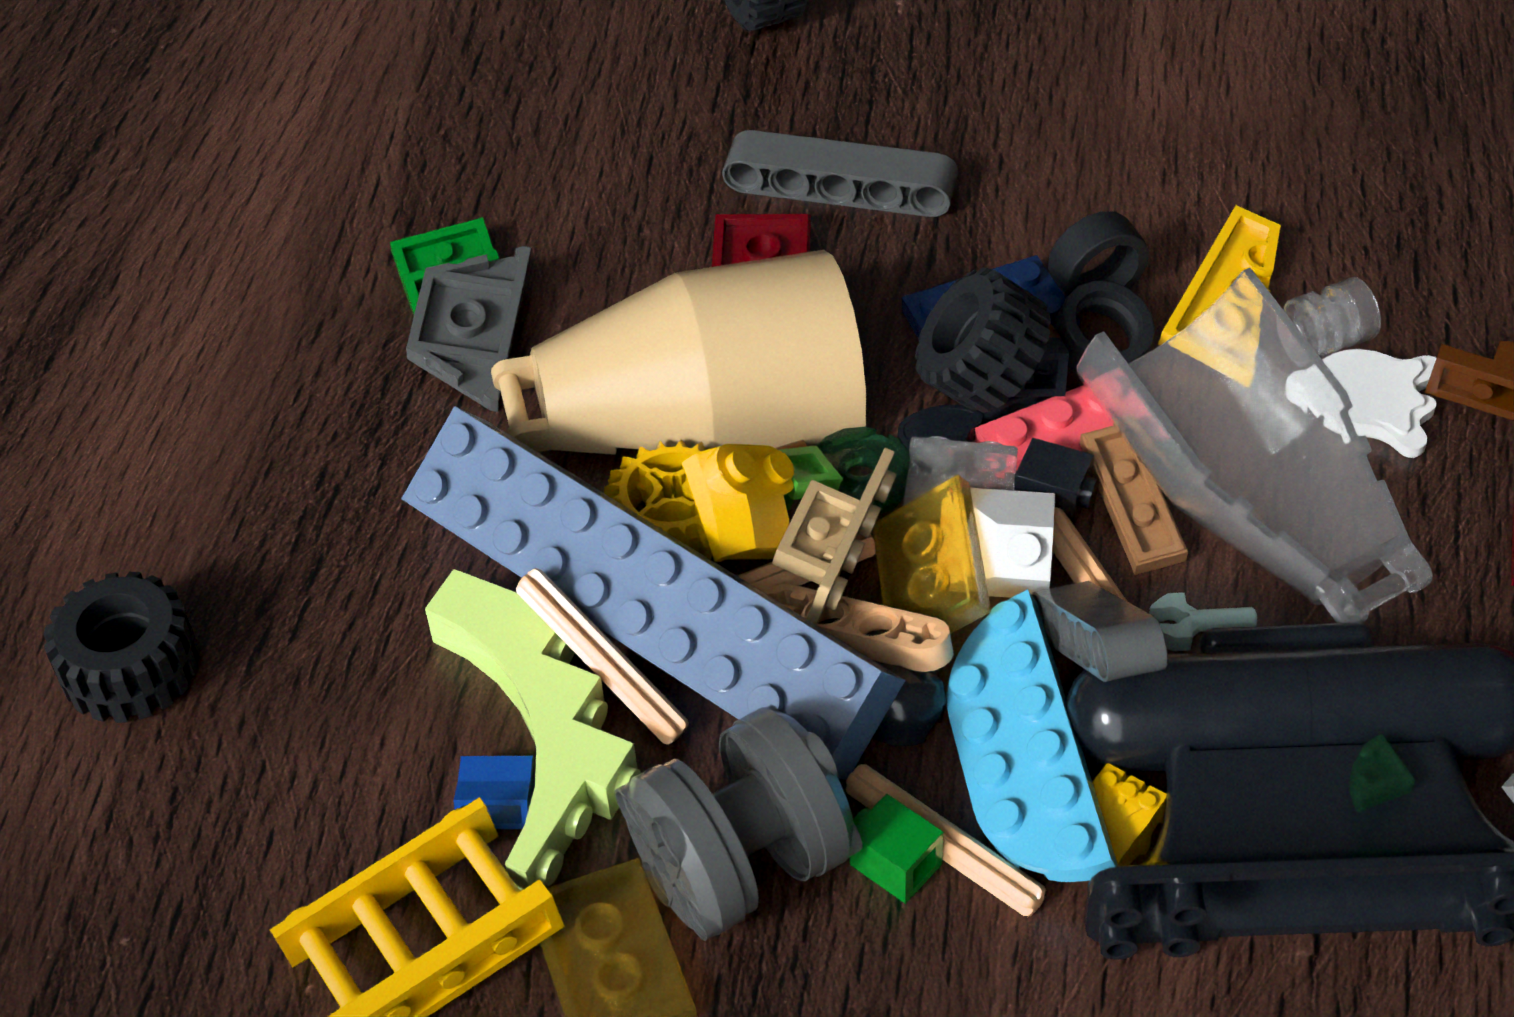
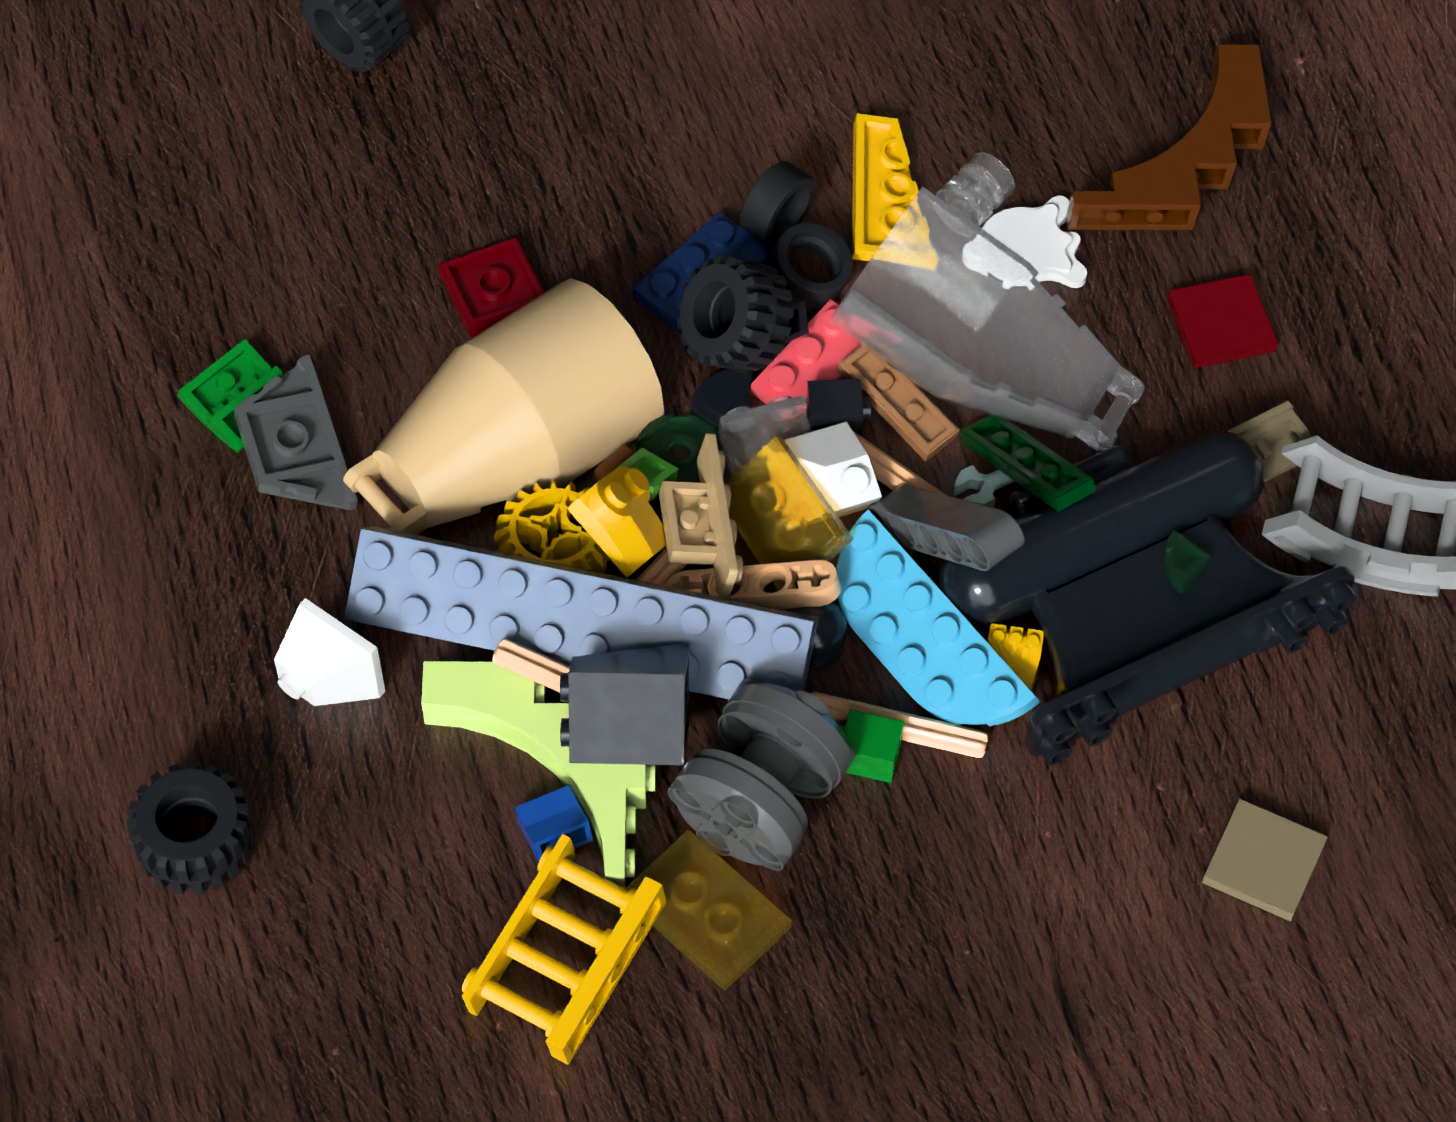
camera: 30 degrees left, 10 degrees up
dark grey beam [722,130,959,217] -> none
none -> white slope [274,598,385,706]
none -> slope [560,644,689,765]
none -> dark green tile [959,412,1096,512]

